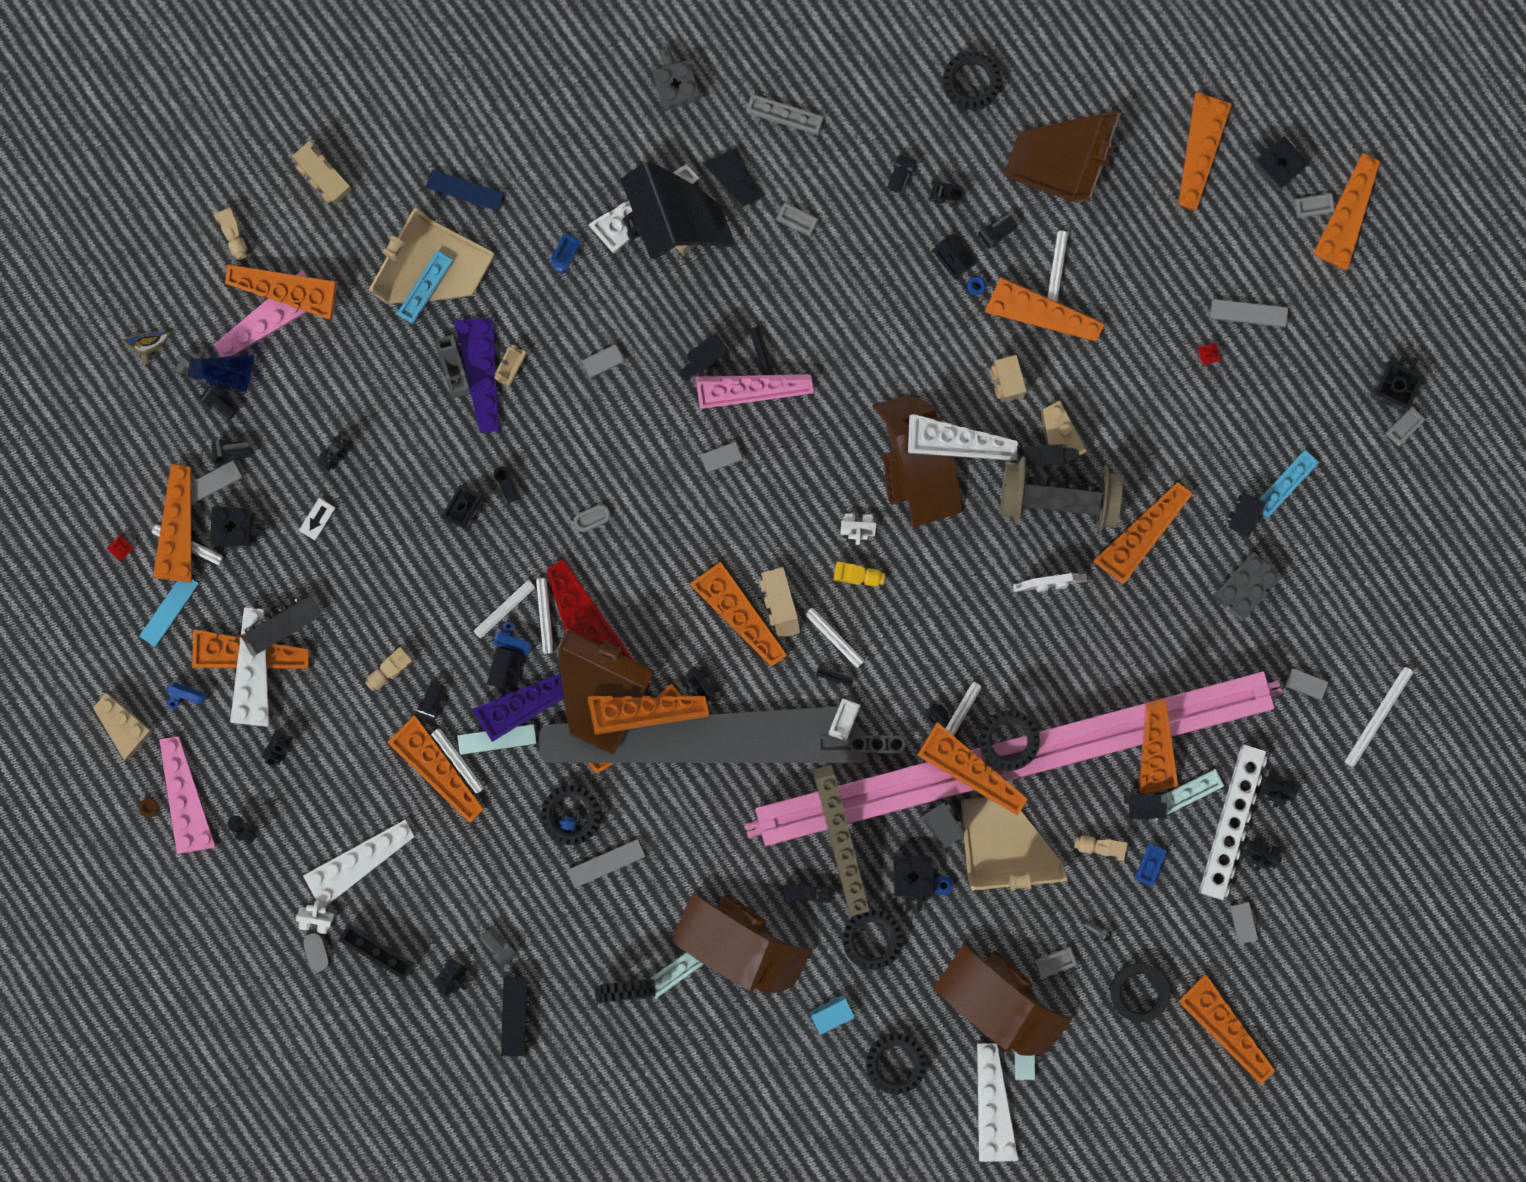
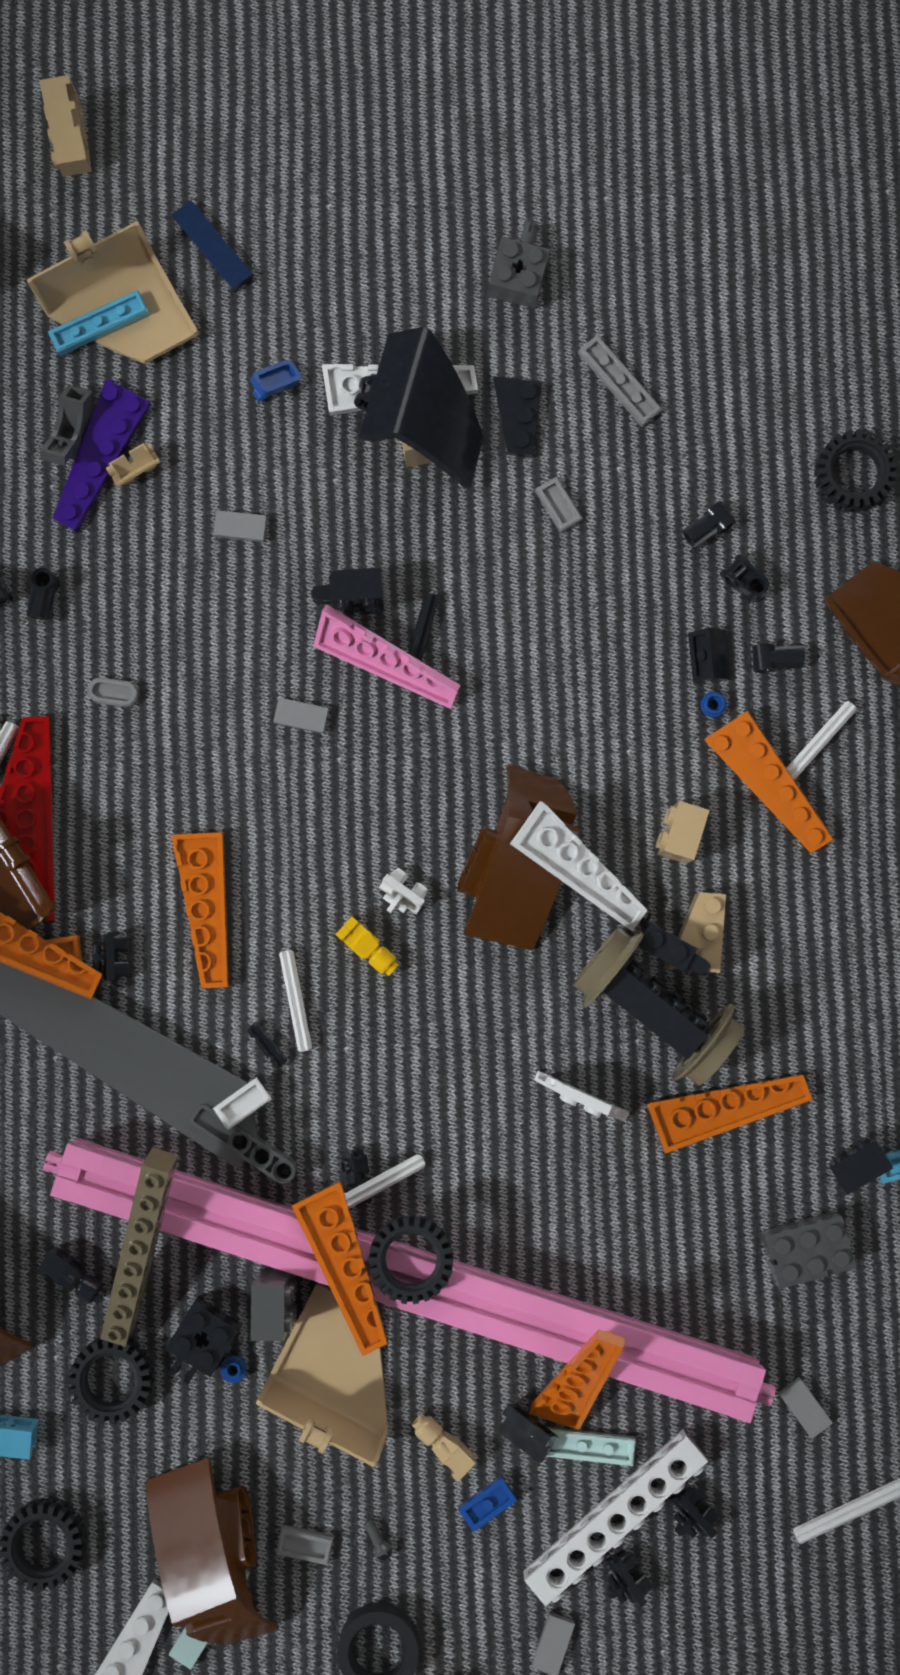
camera: 40 degrees right, 0 degrees up
tan wedge [759,567,800,639] -> none

